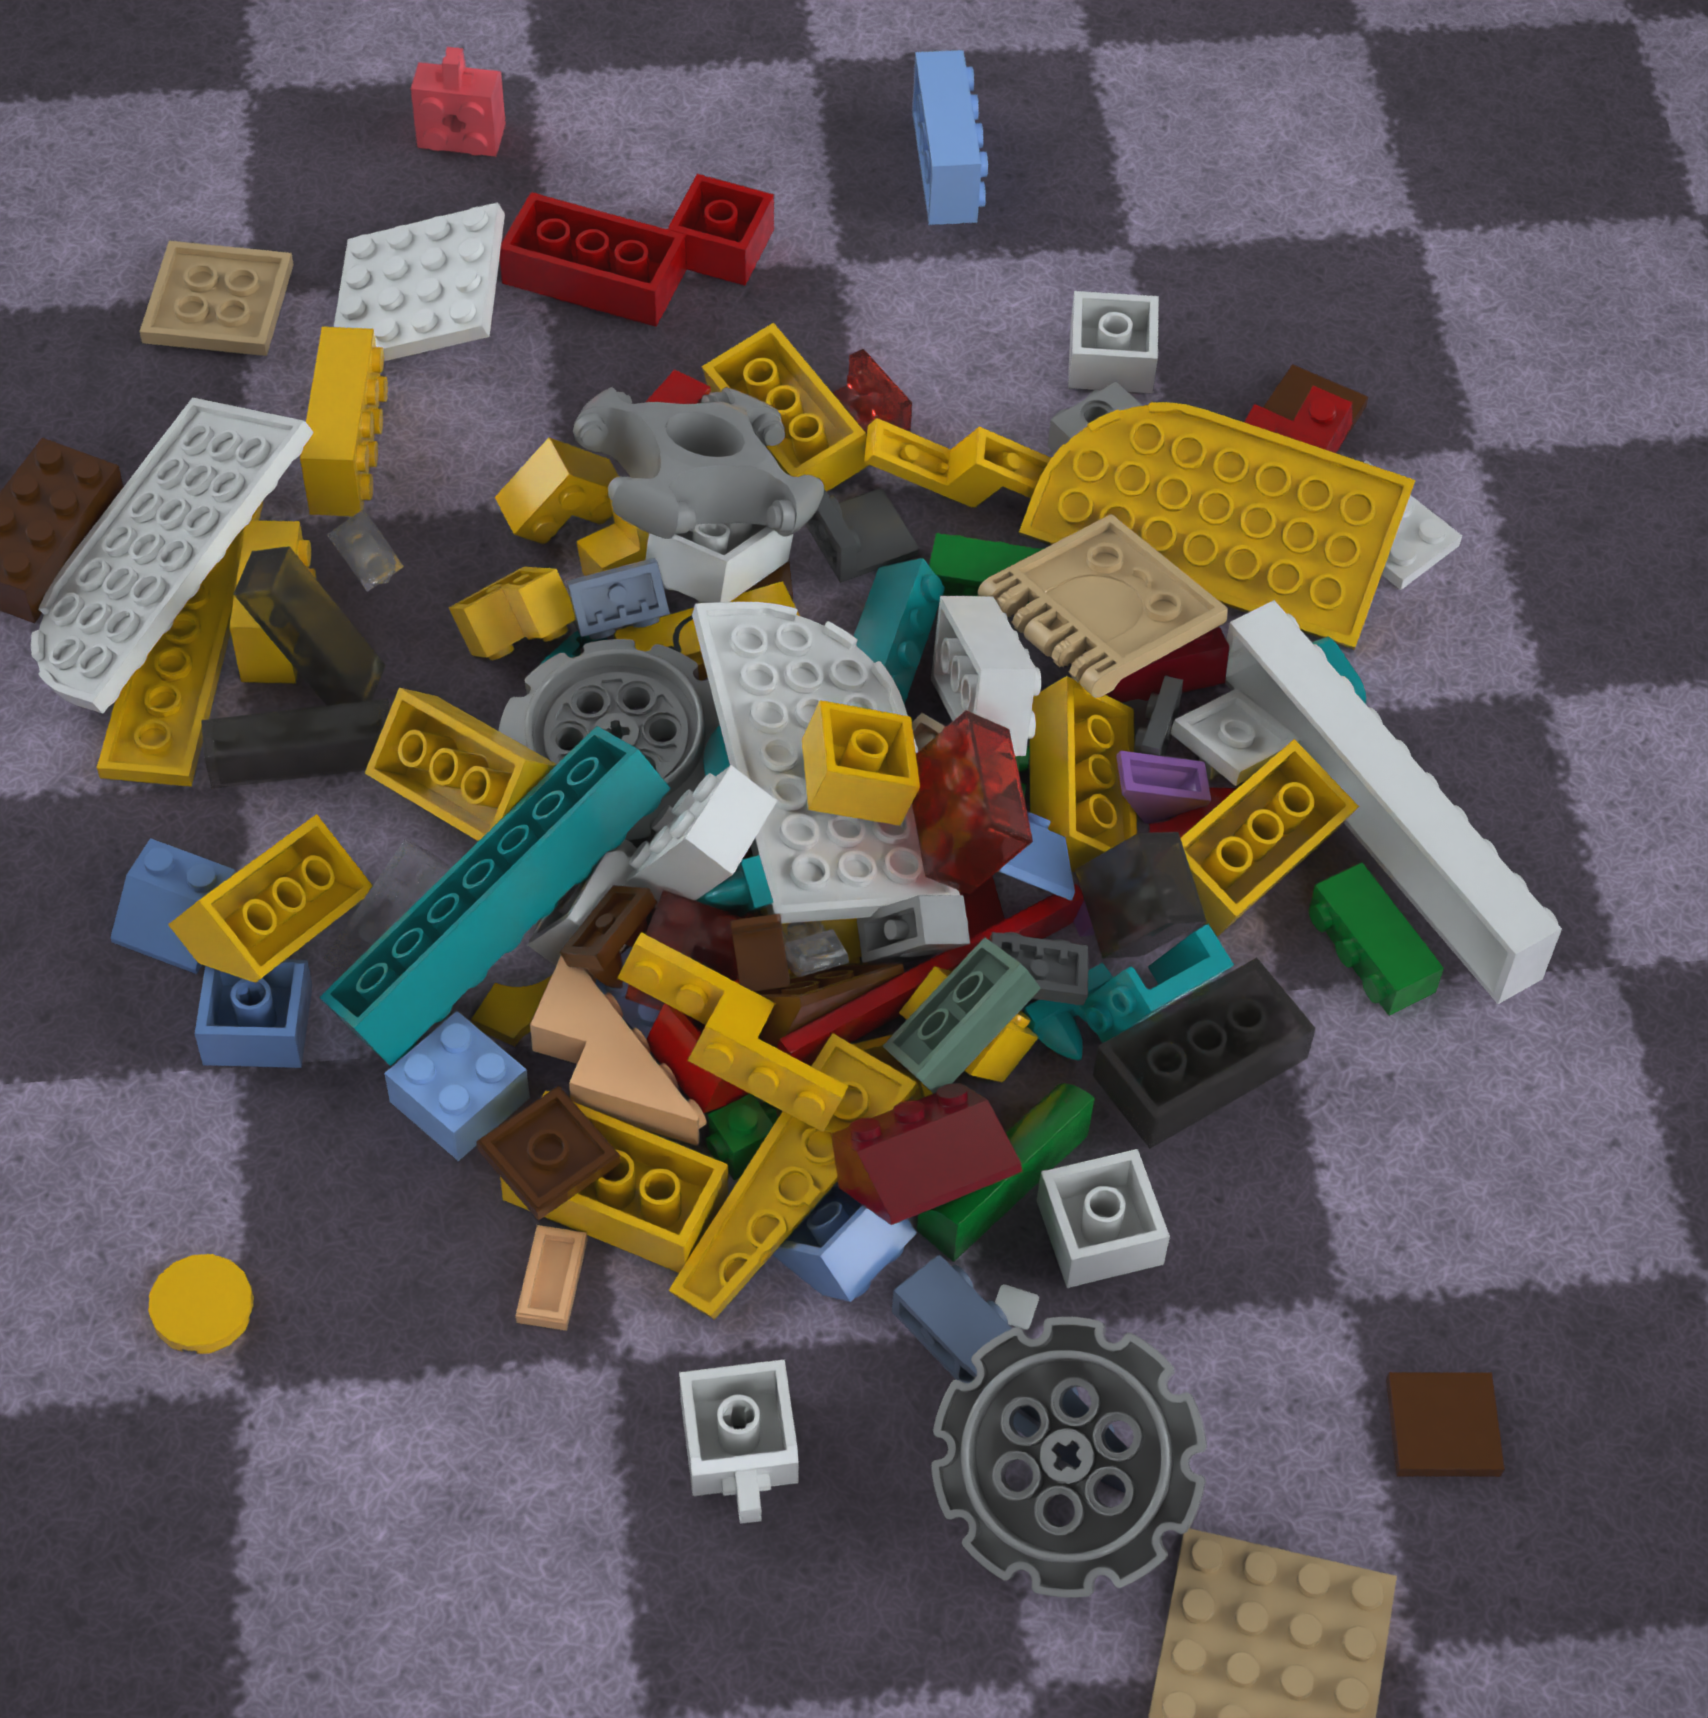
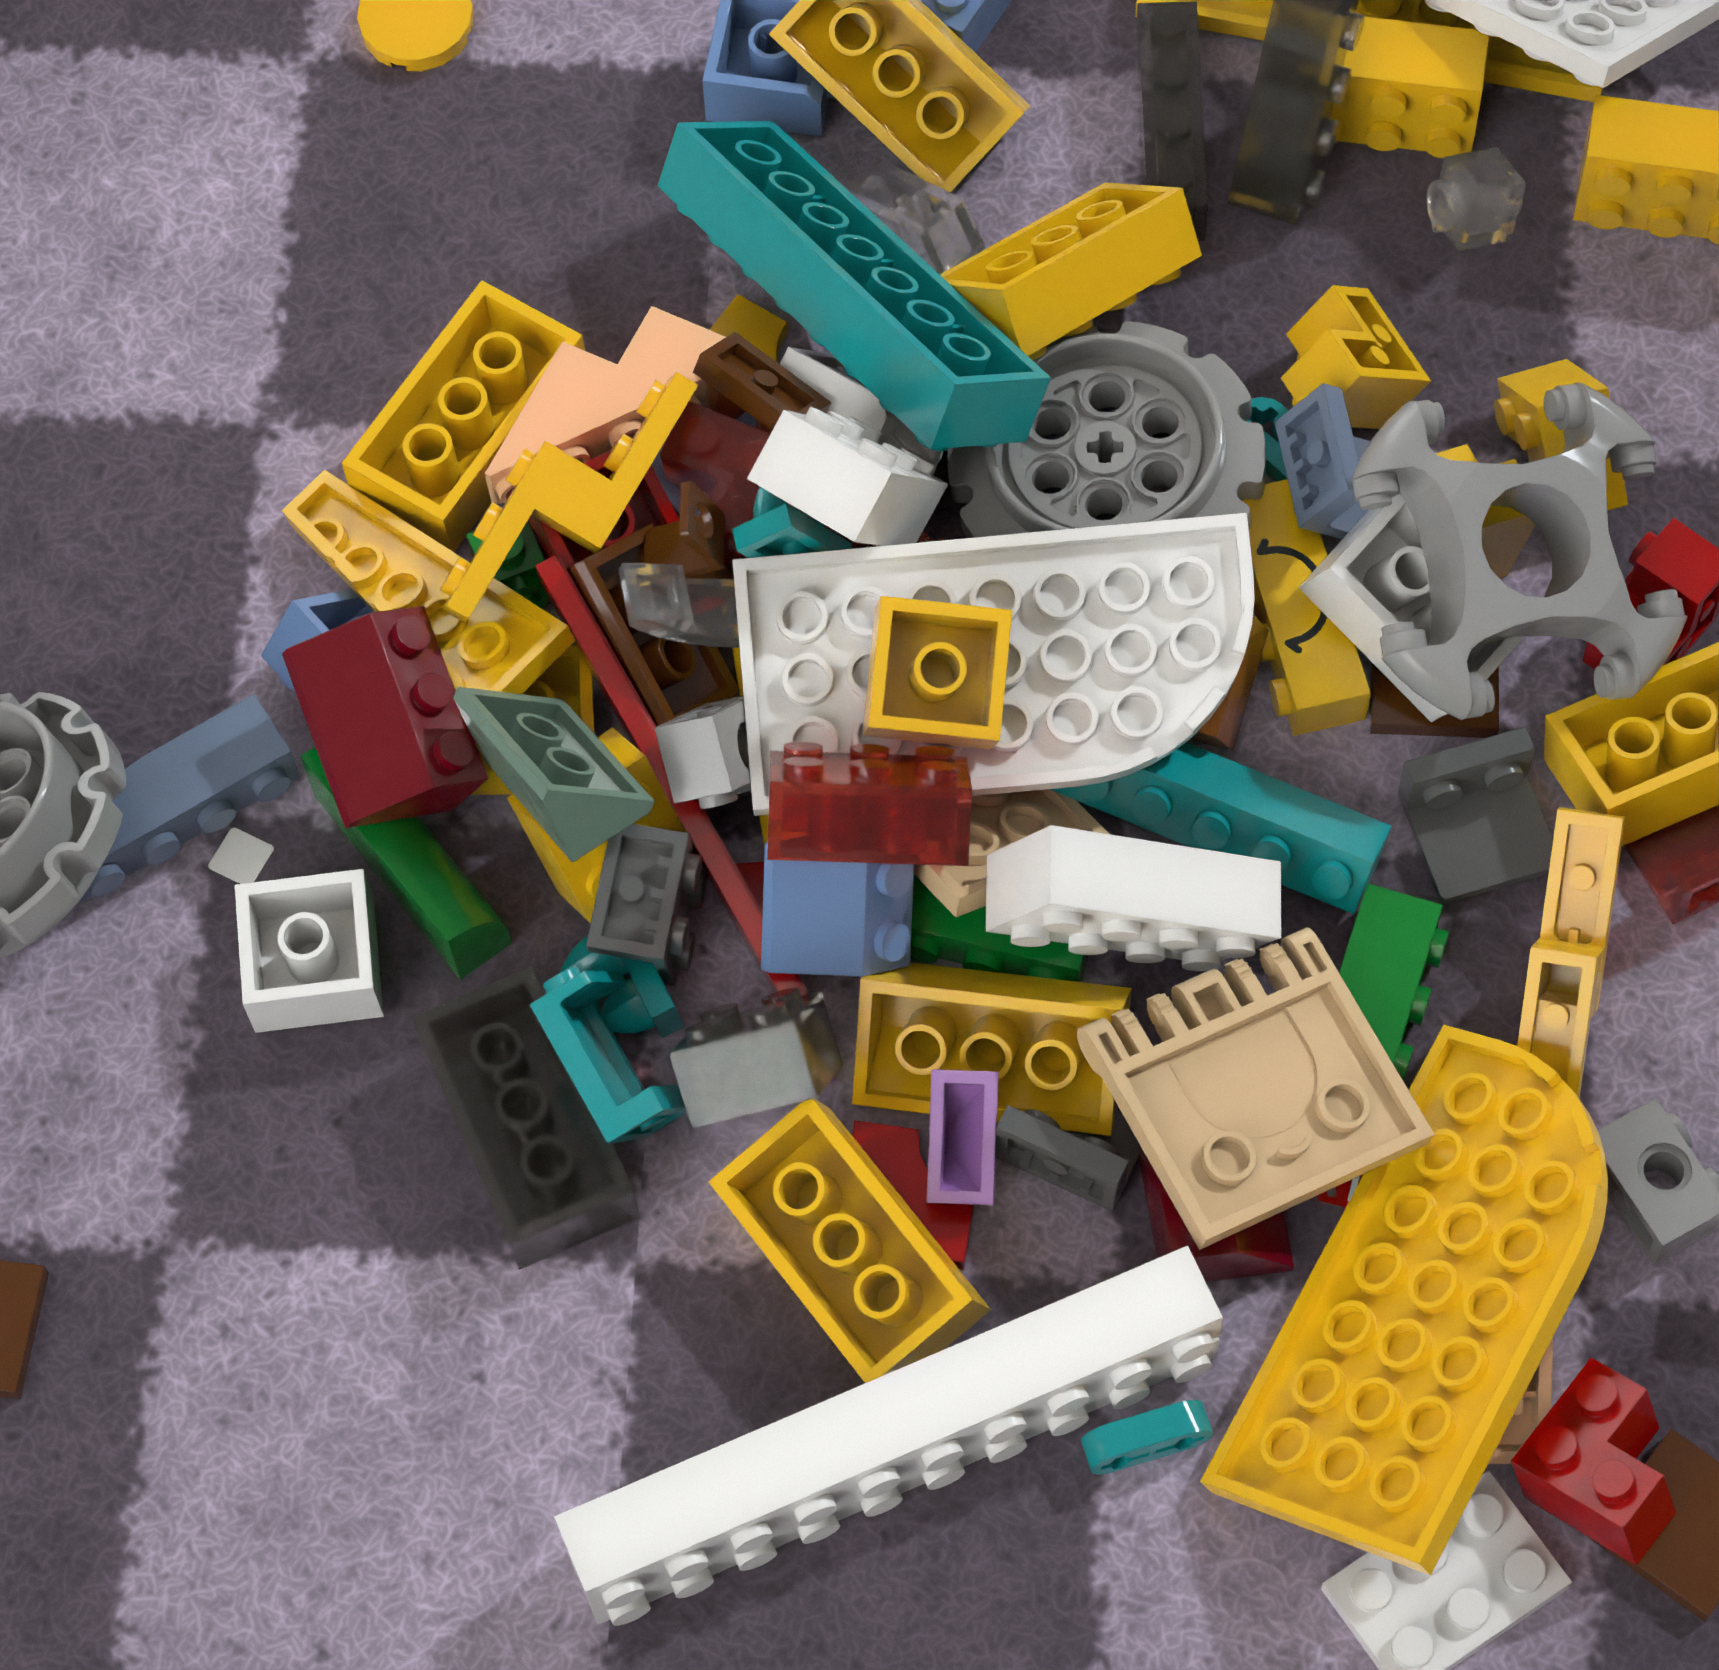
camera: 105 degrees right, 10 degrees up
light blue brick [384,1011,530,1161] -> none
reddish brown tile [476,1086,621,1221] -> none
light nougat tile [516,1225,588,1331] -> none
white hinge [679,1359,799,1524] -> none
white hinge [1170,689,1302,786] -> none
green brick [1309,863,1444,1016] -> none

